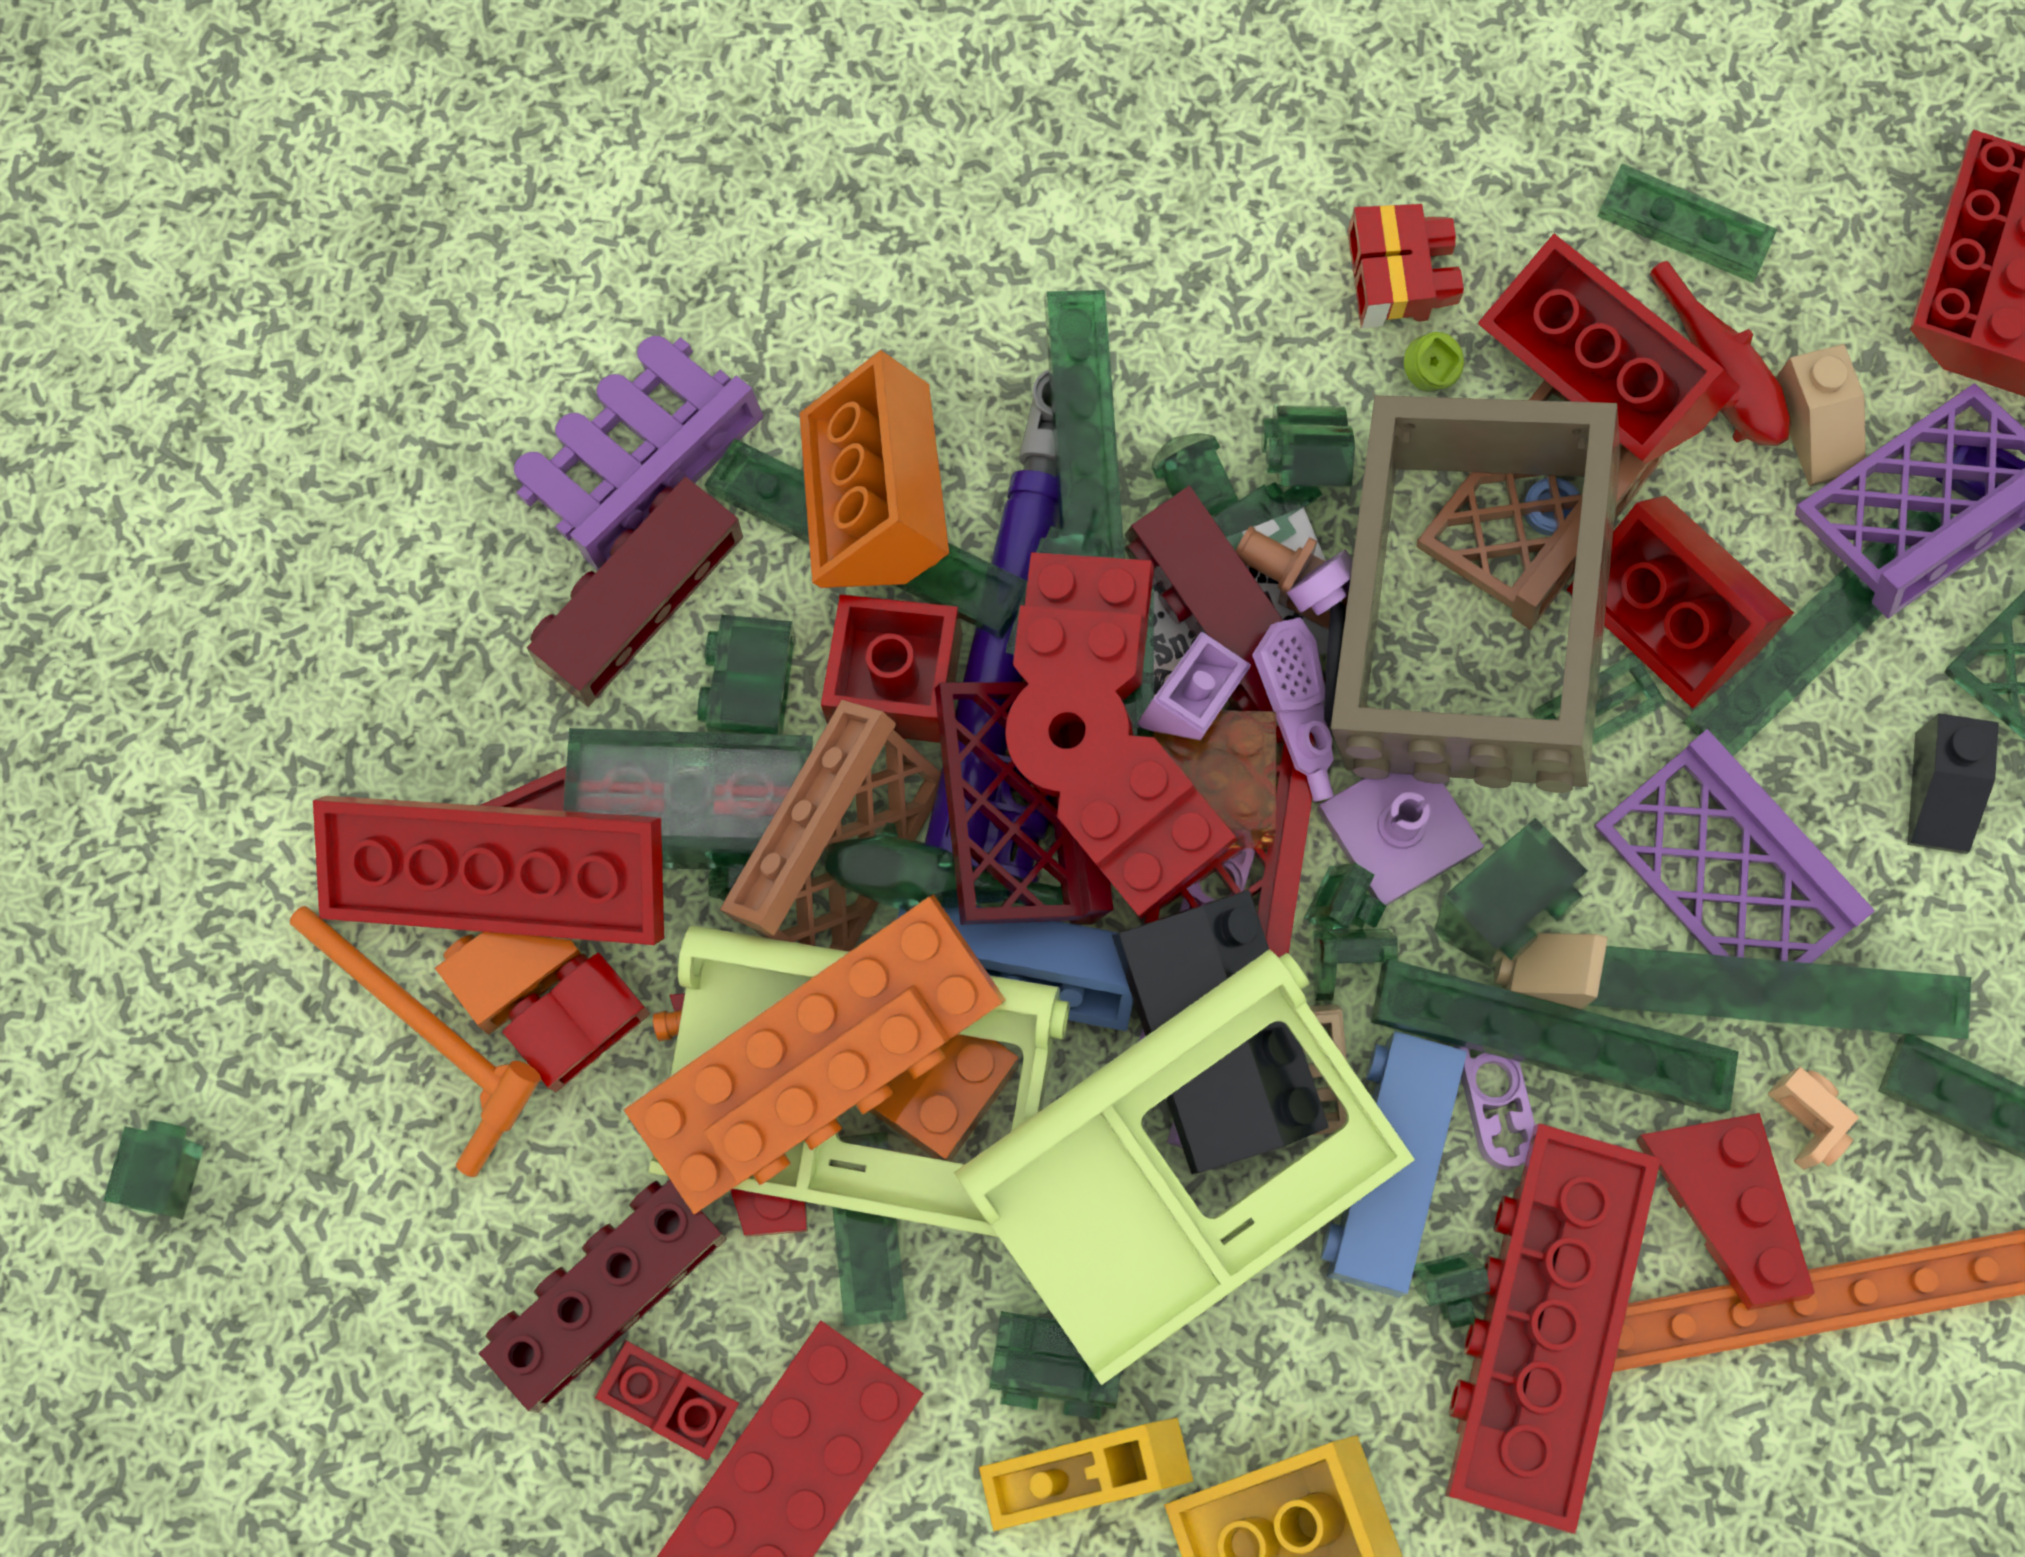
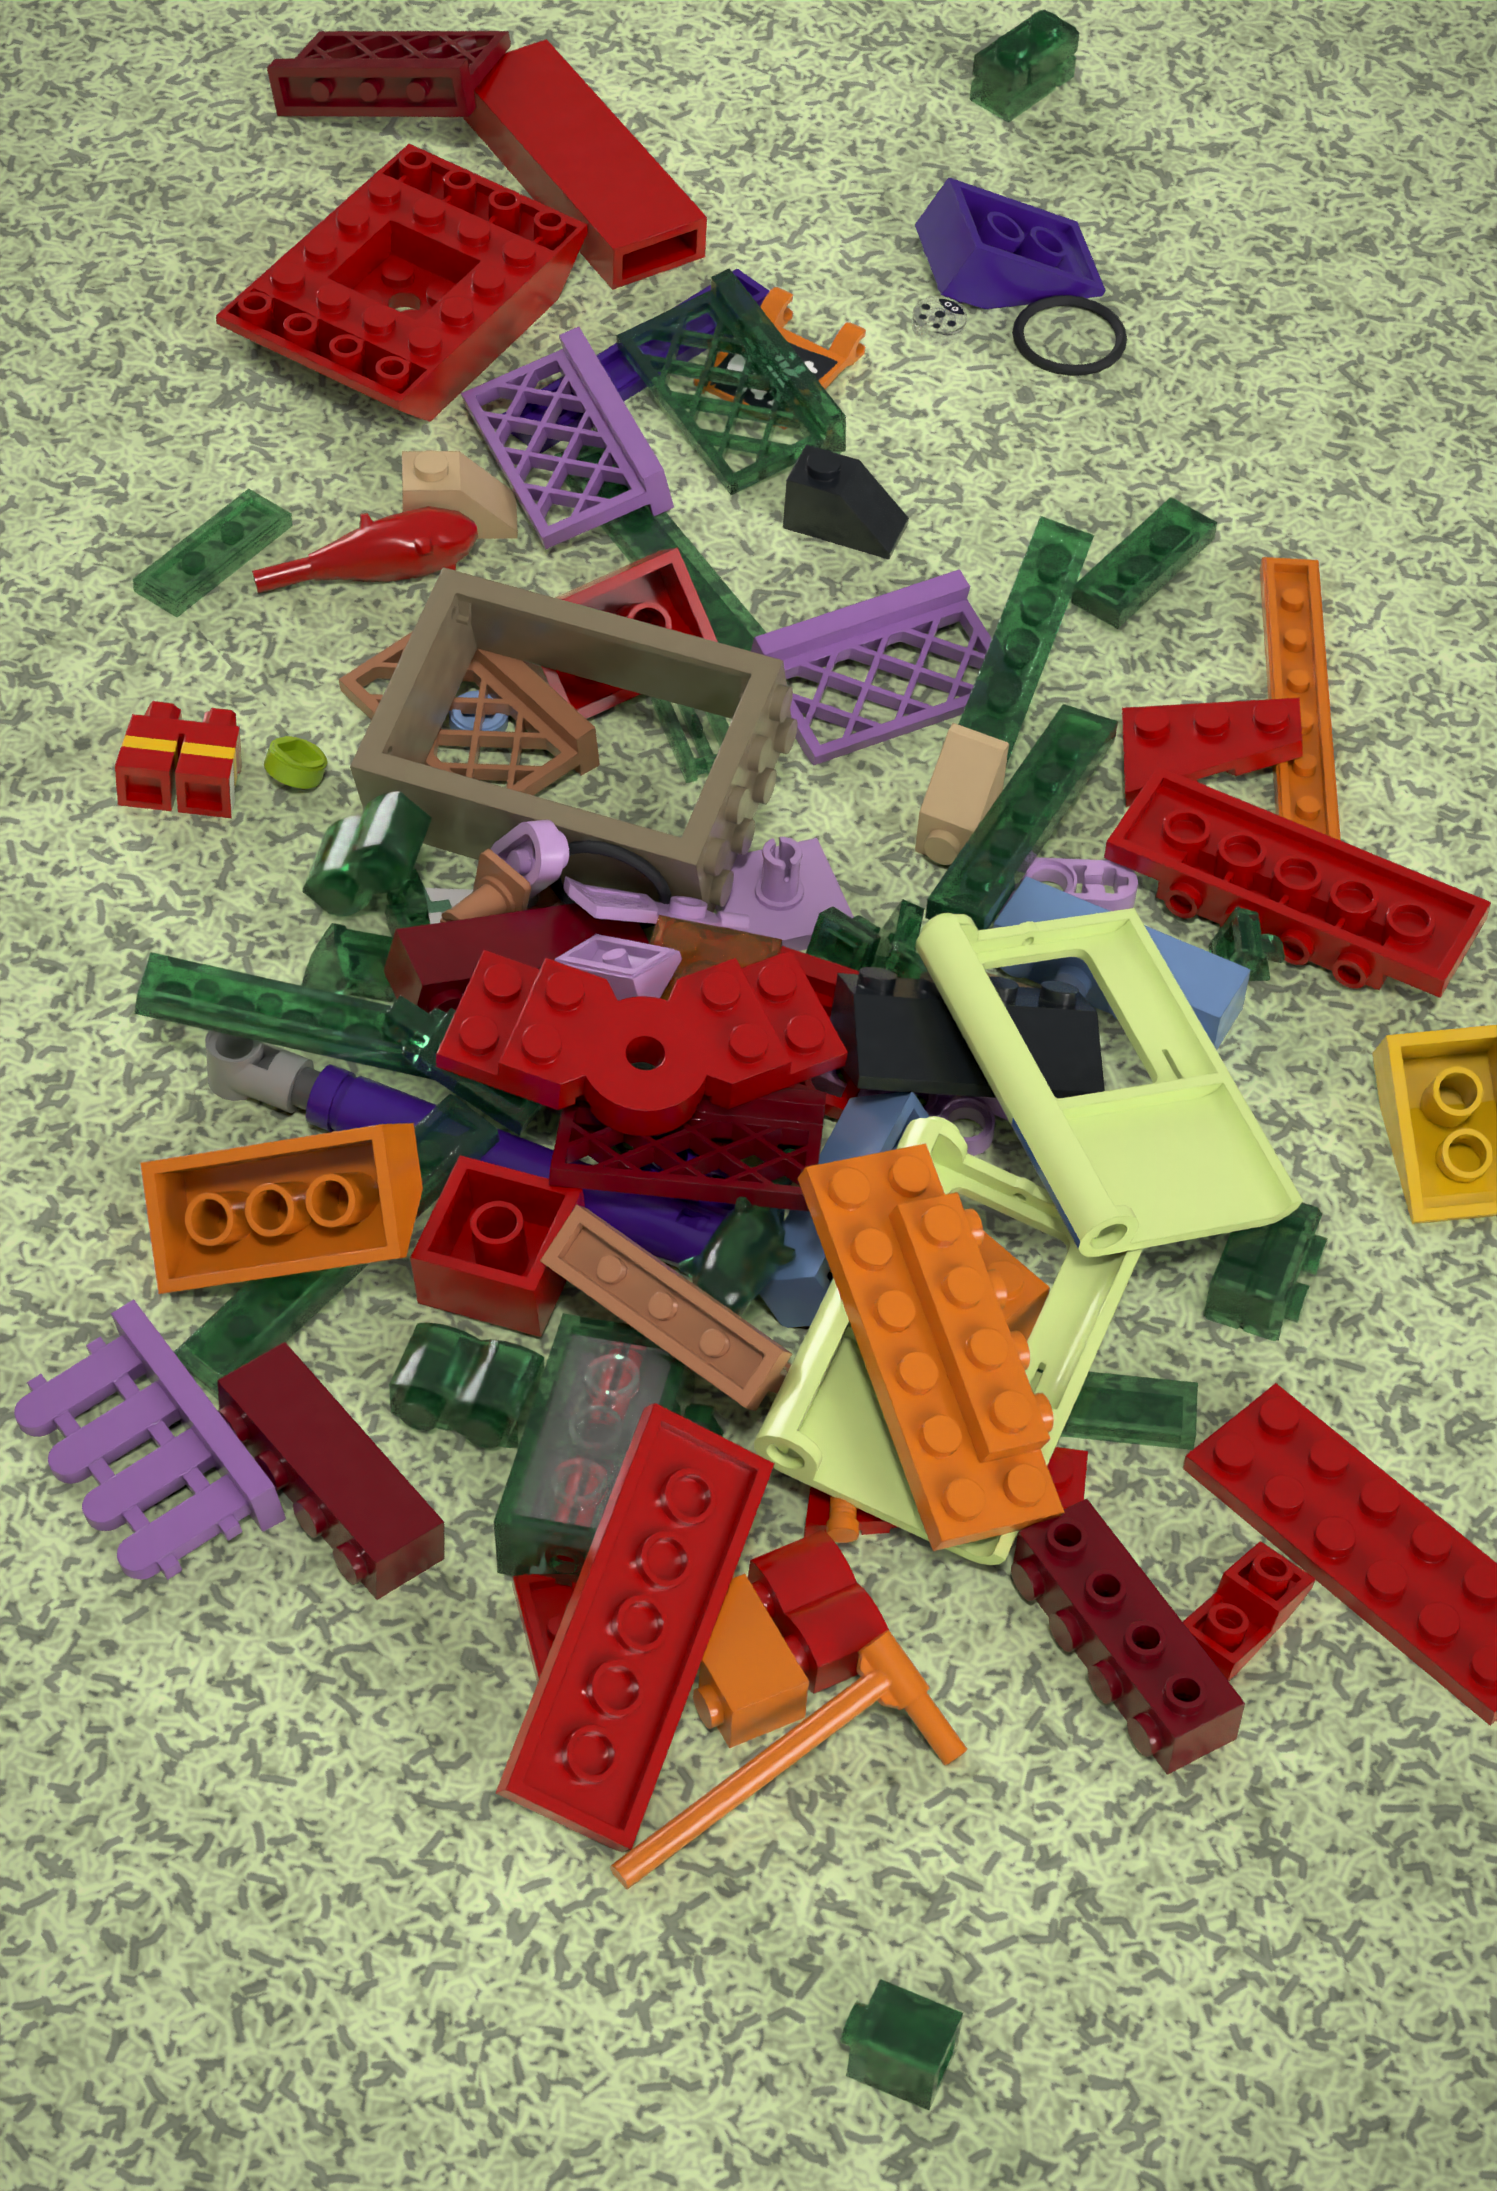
camera: 80 degrees left, 25 degrees down
yellow slope [979,1417,1193,1531] -> none
clear green slope [1434,817,1588,967] -> none
red slope [1477,233,1740,464] -> none
light nougat bracket [1767,1067,1859,1170] -> none

